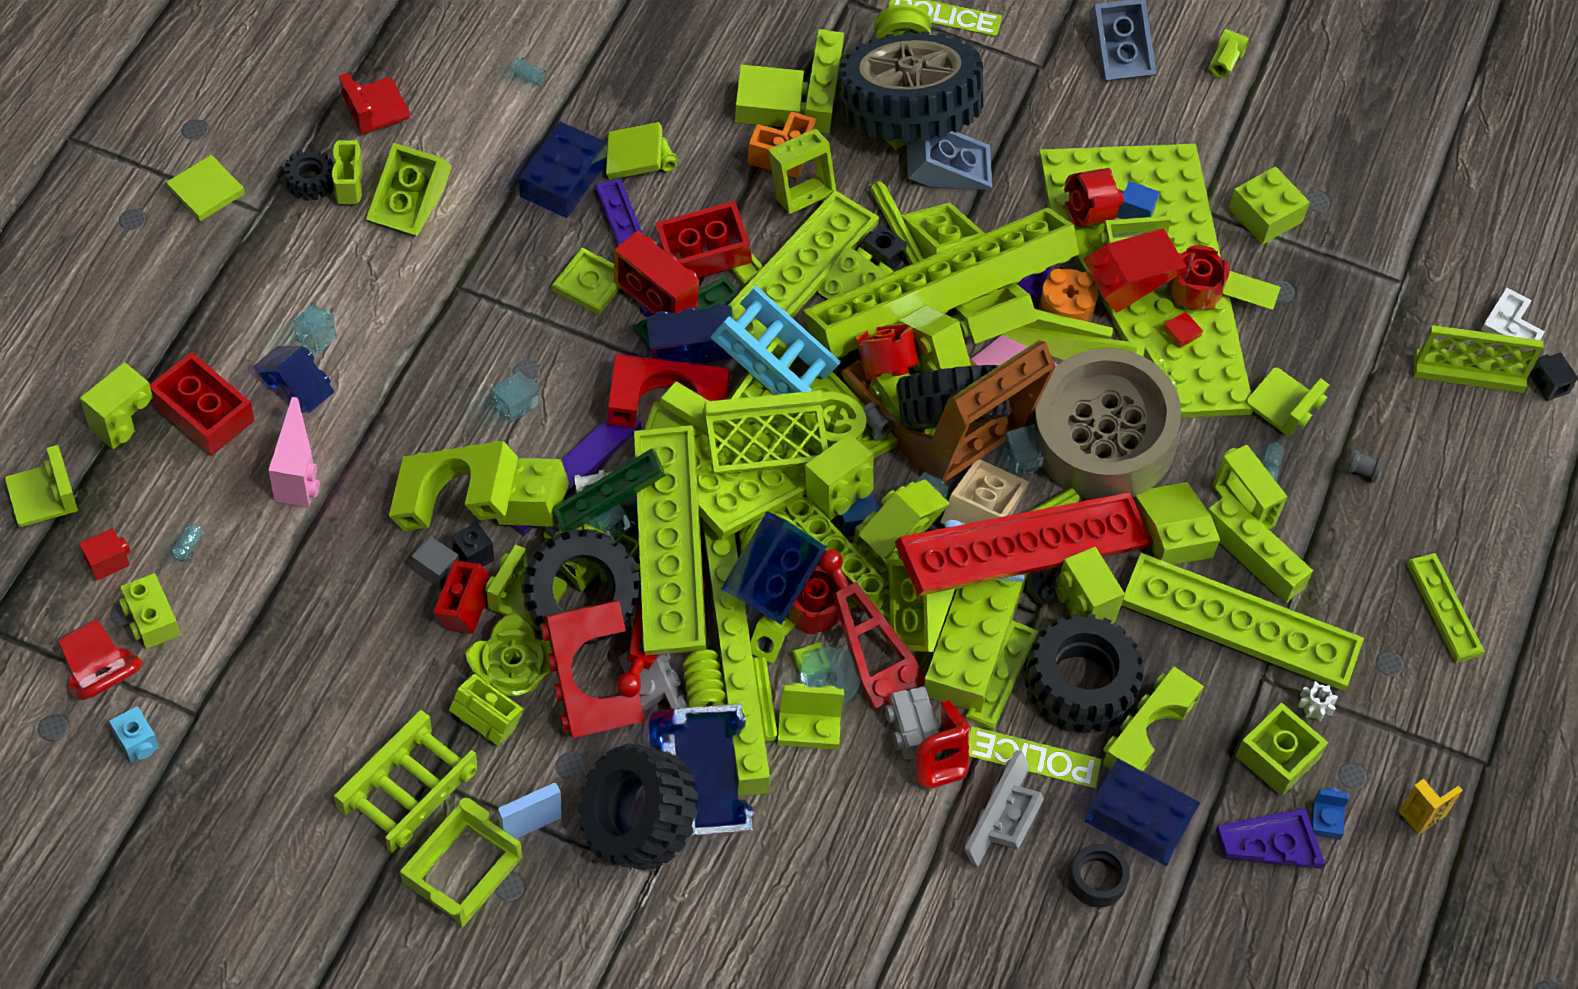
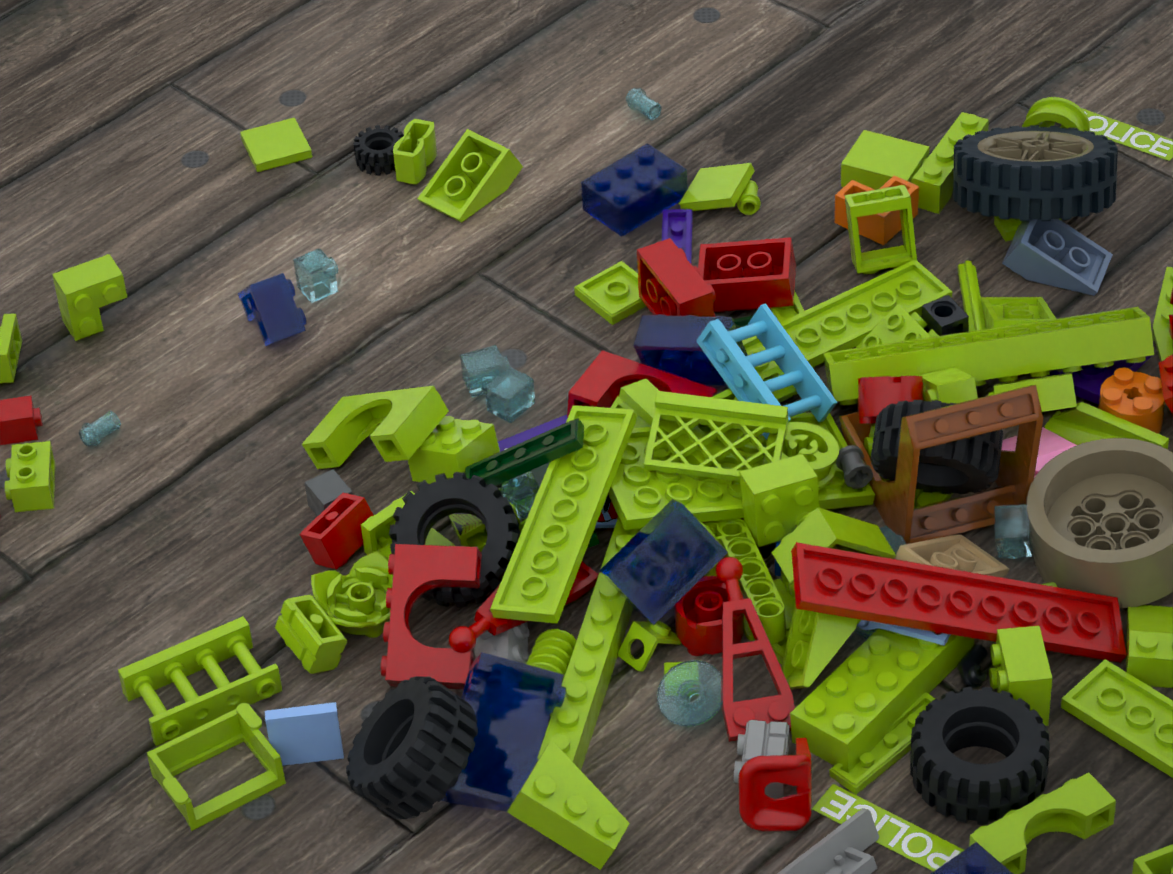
camera: 30 degrees right, 15 degrees down
red brick [150,352,255,456] -> none
bright pink slope [268,397,320,507] -> none
red bracket [339,72,411,135] -> none
black brick [452,522,494,567] -> none
lime axle [753,657,777,742] -> none
lime bracket [777,683,844,750] -> none
none -> clear light blue brick [485,367,535,423]
none -> lime wedge [507,739,630,870]

